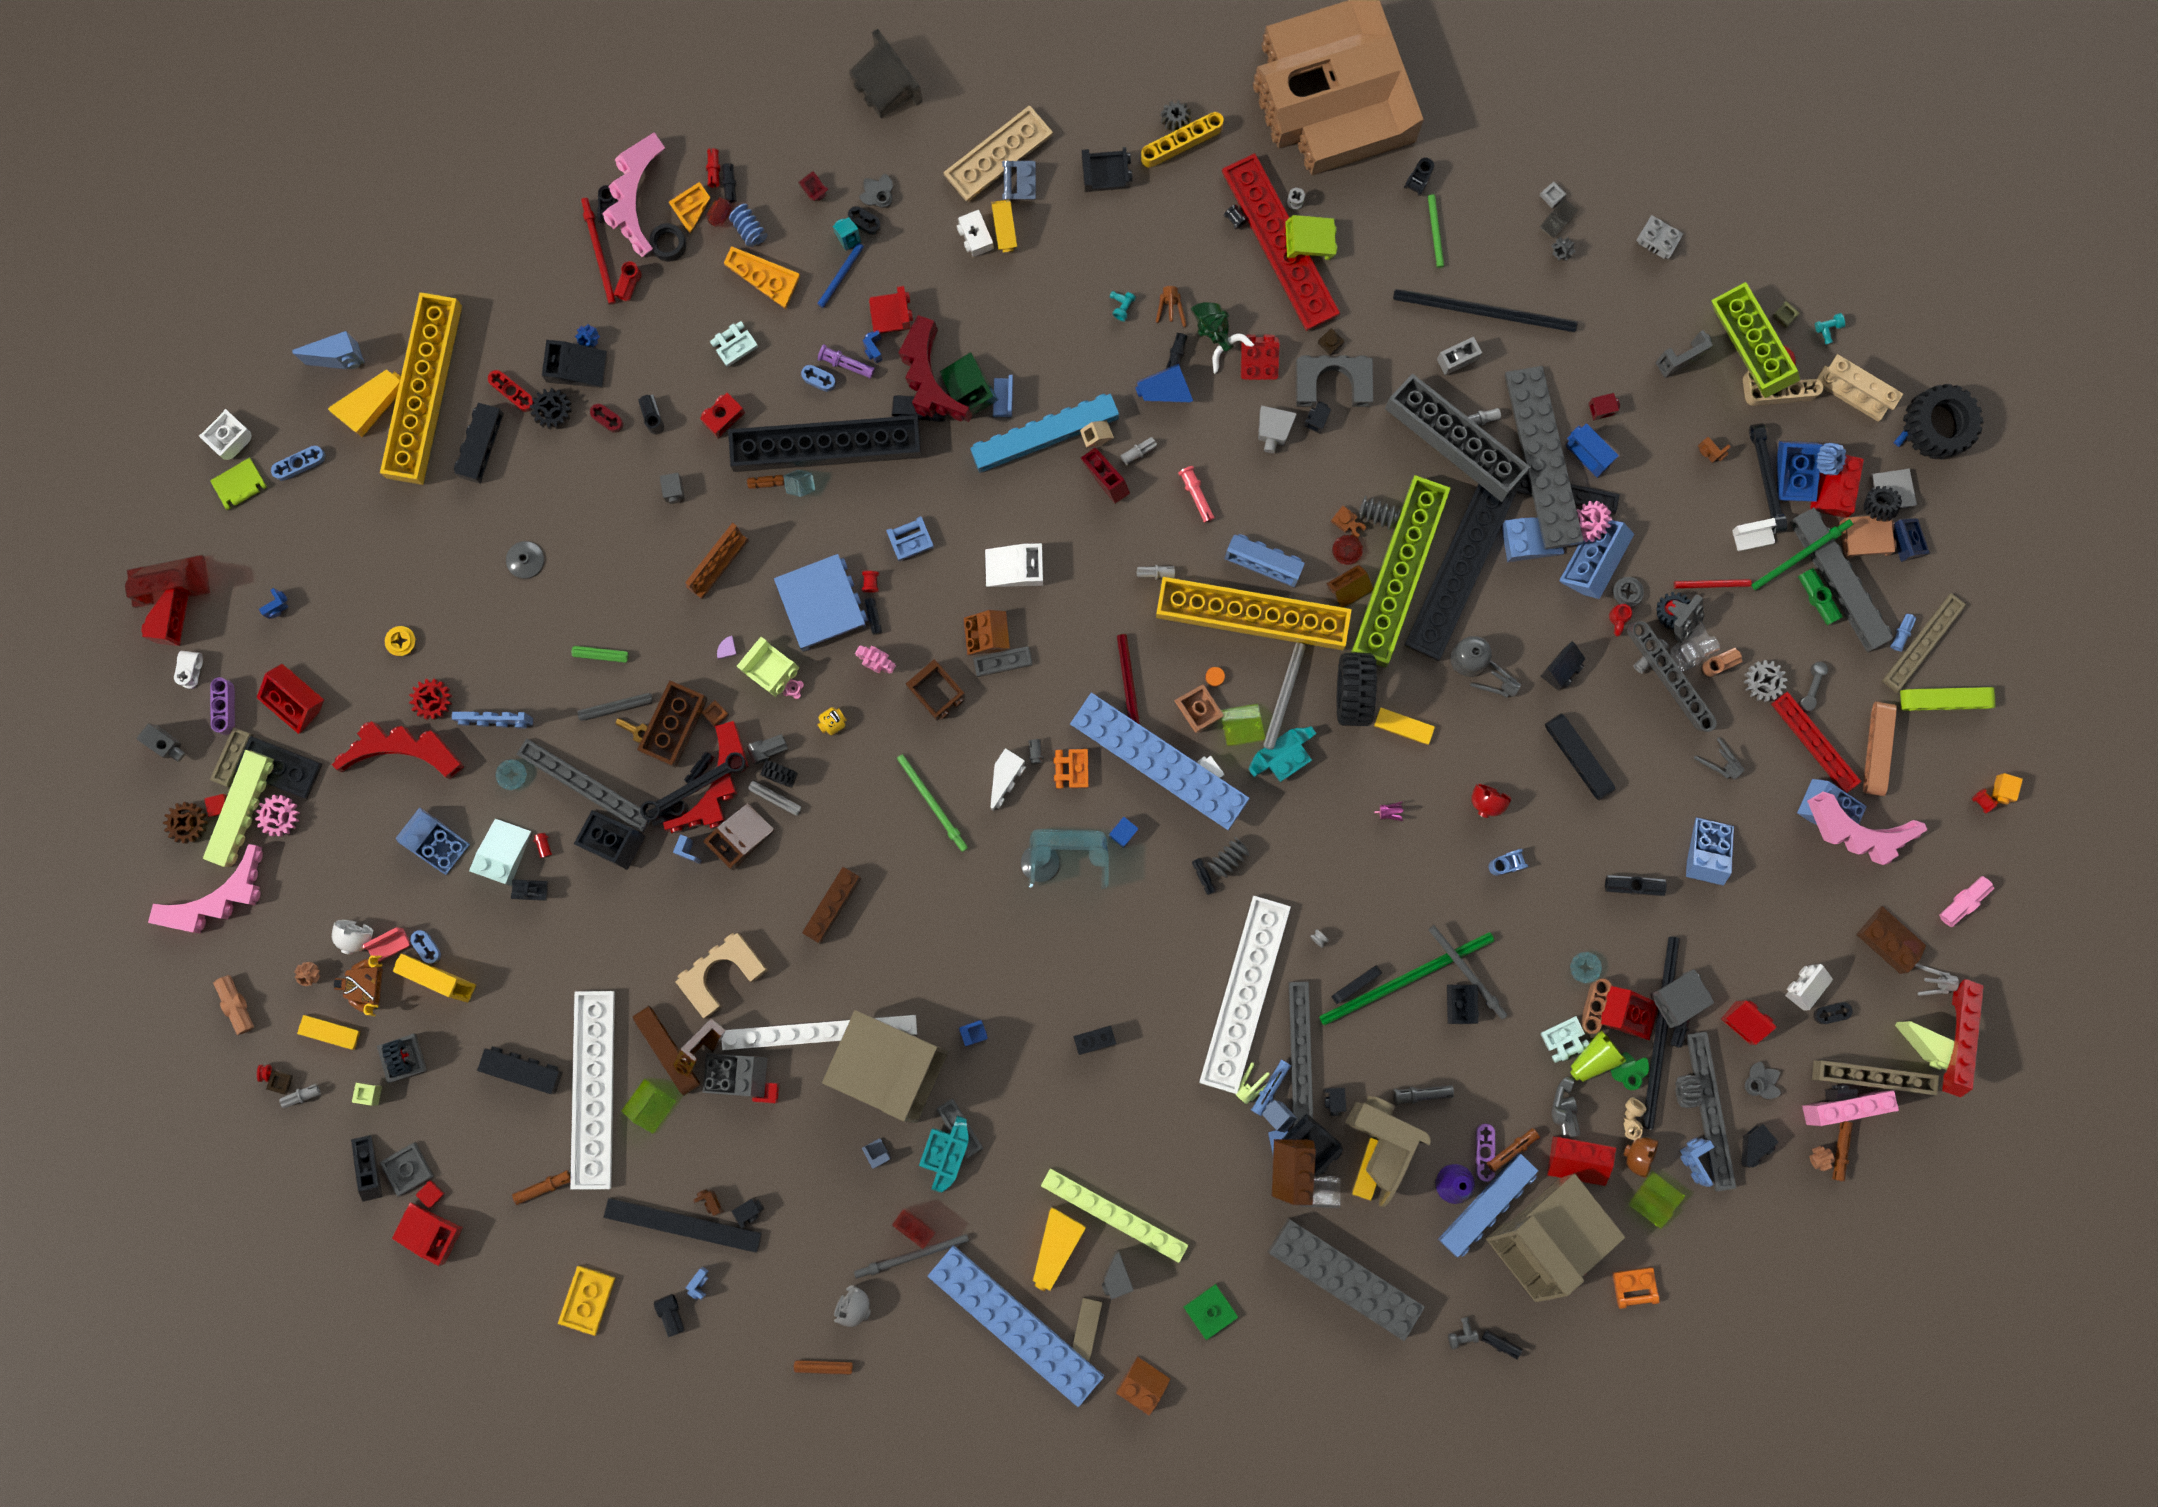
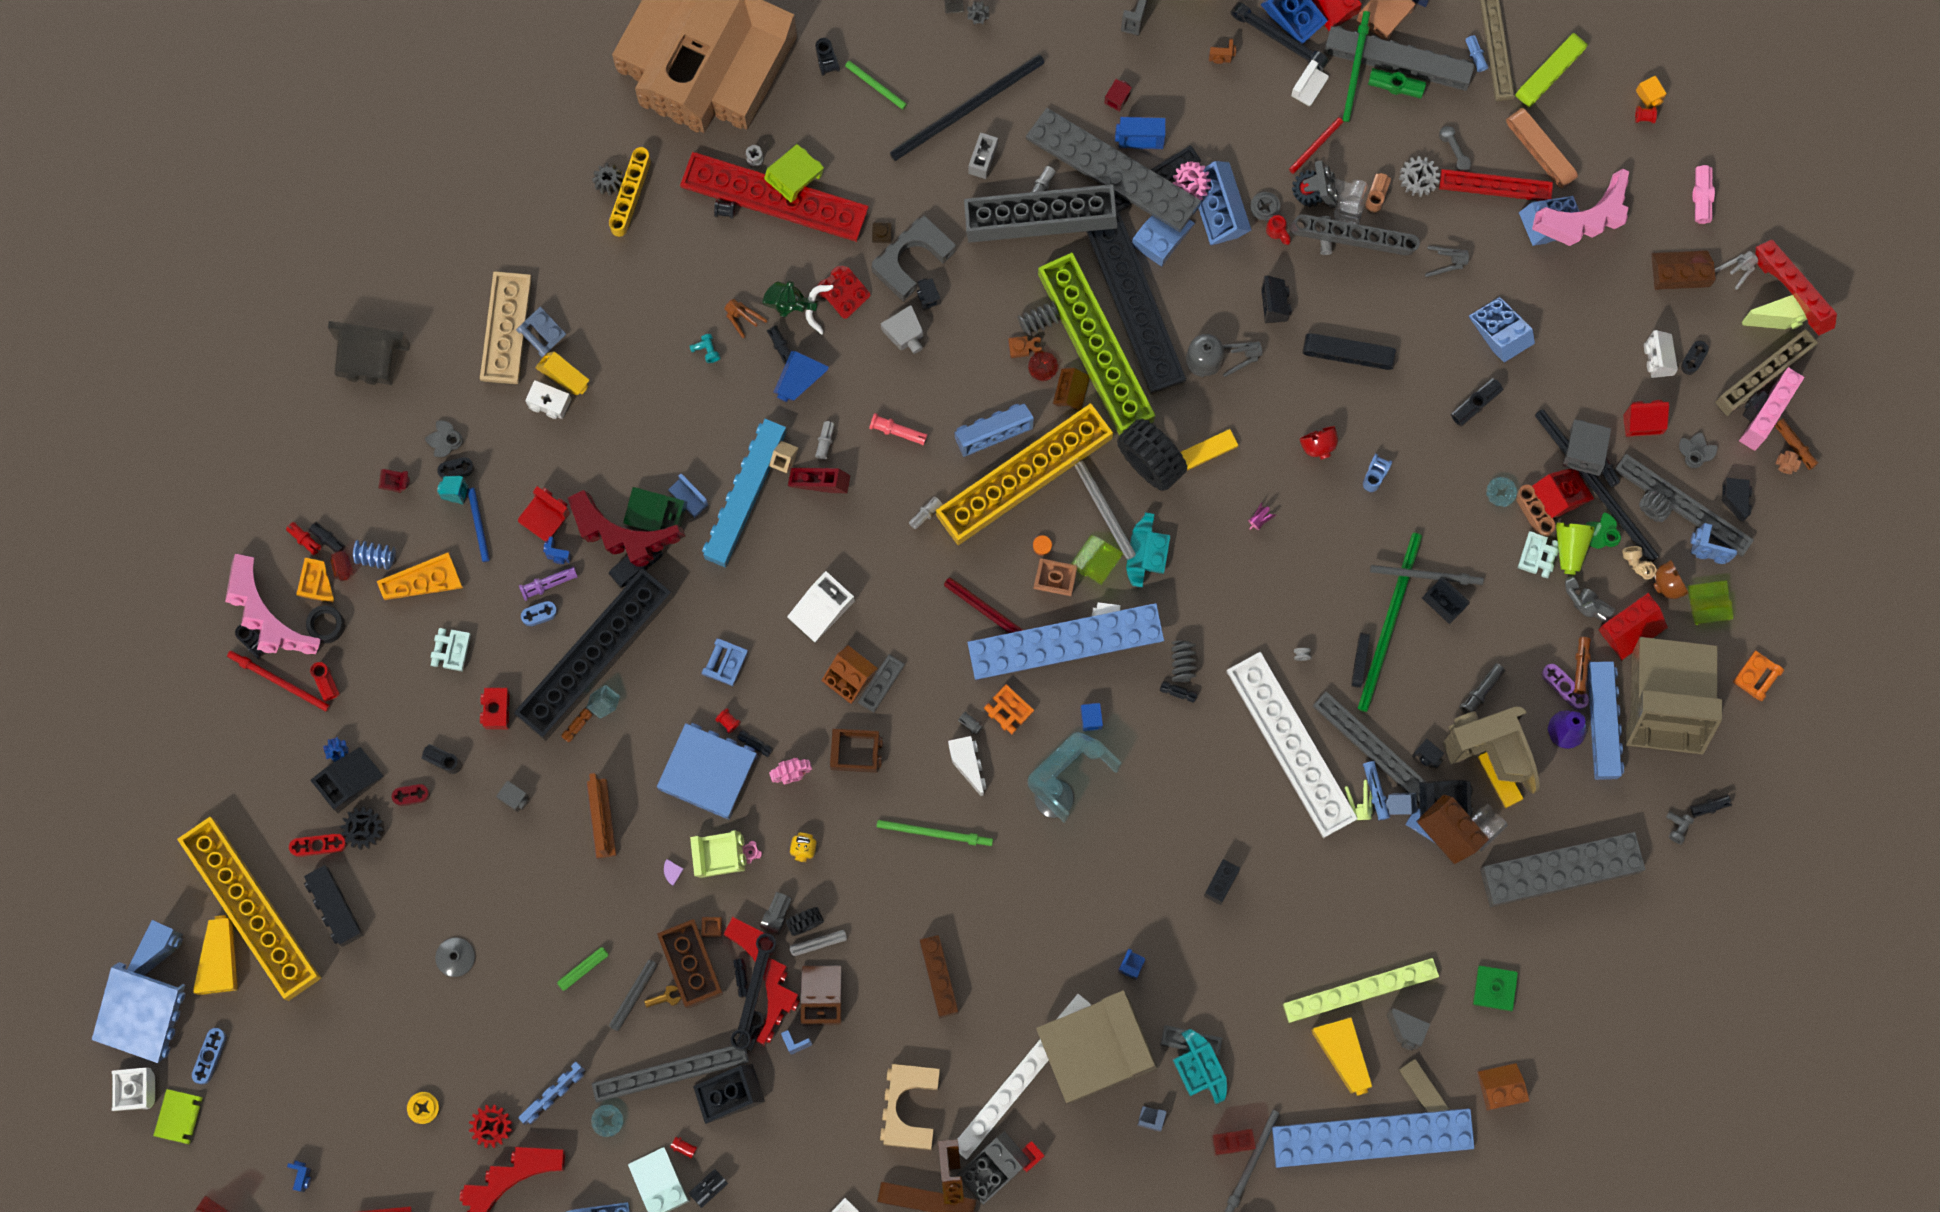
camera: 45 degrees left, 5 degrees down
black panel [1082,147,1133,192] -> none
none -> panel [92,962,185,1063]

